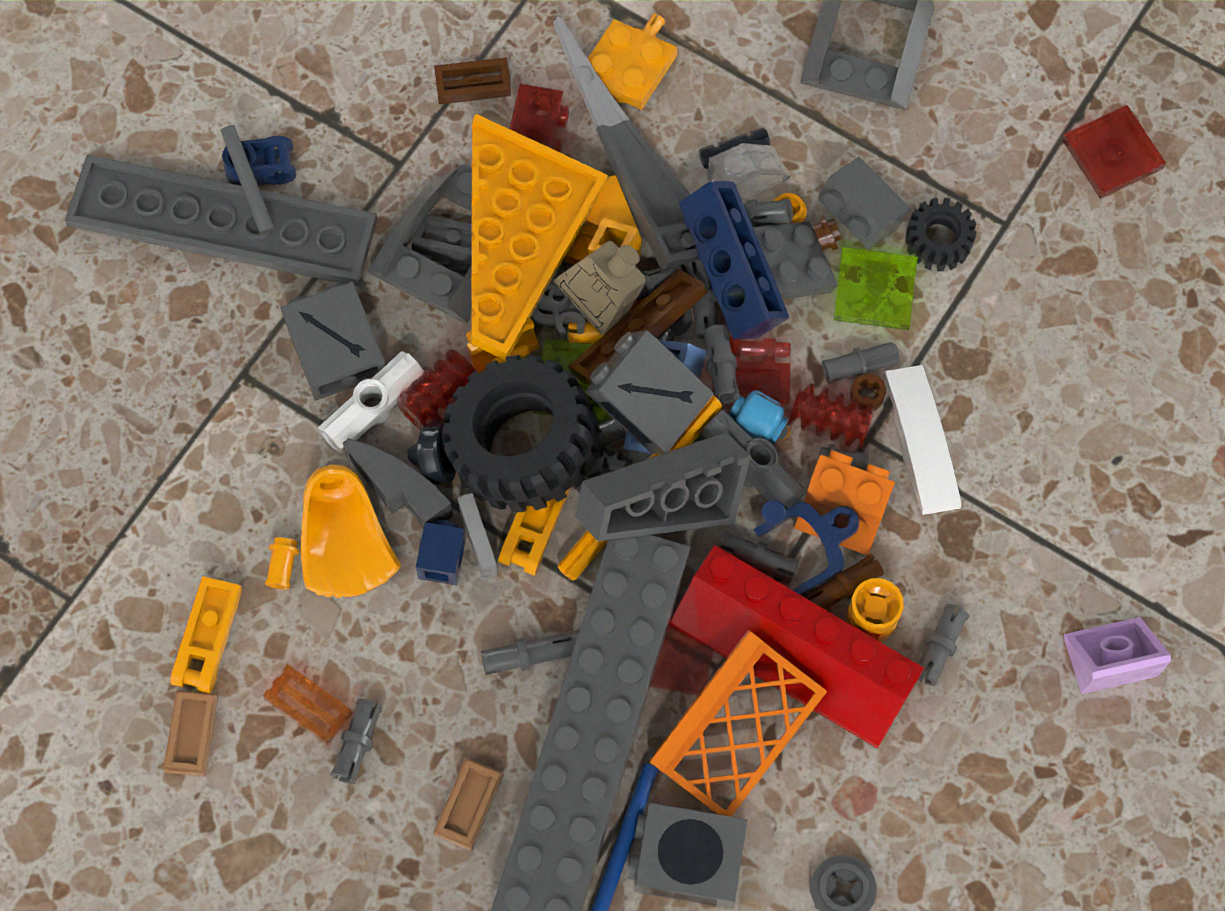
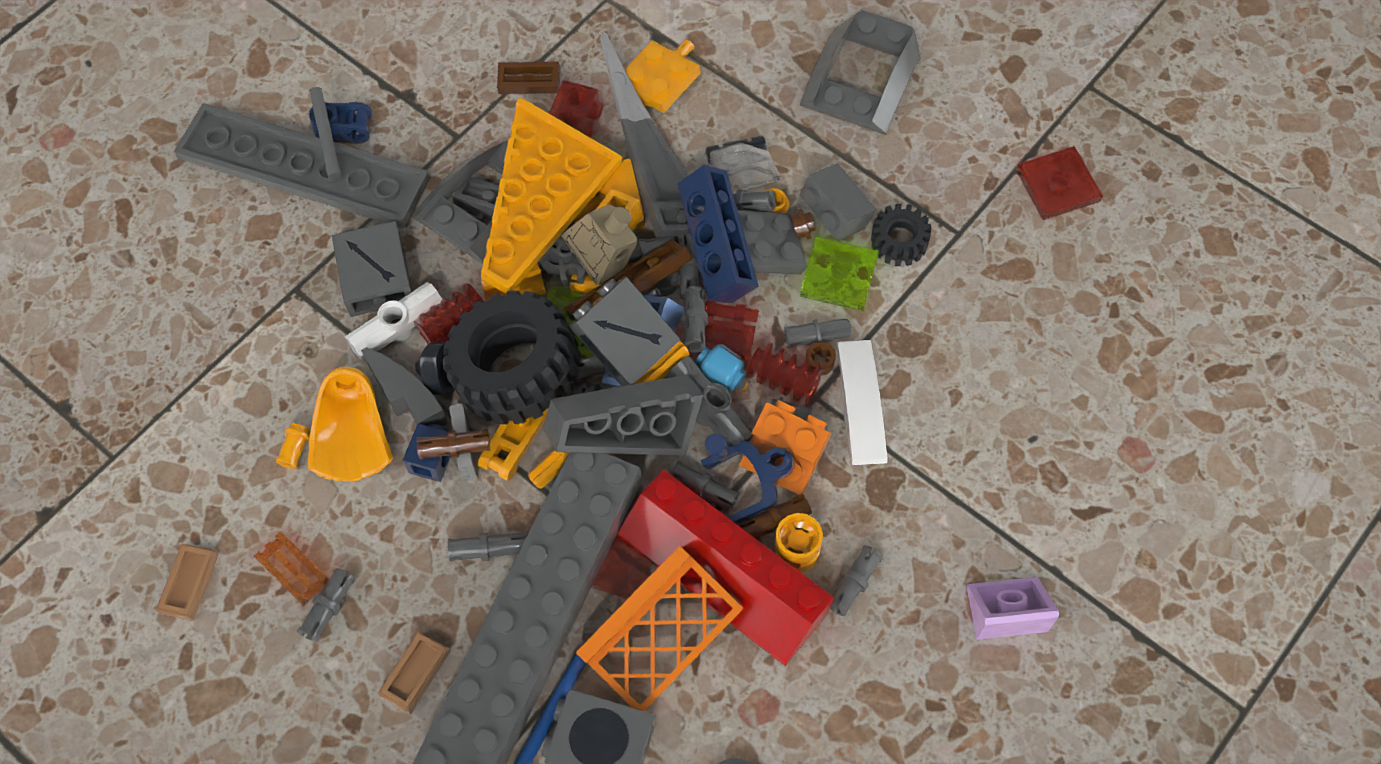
camera: 10 degrees right, 5 degrees down
light orange plate [170,576,243,694] -> none
none -> reddish brown pin [417,428,491,460]

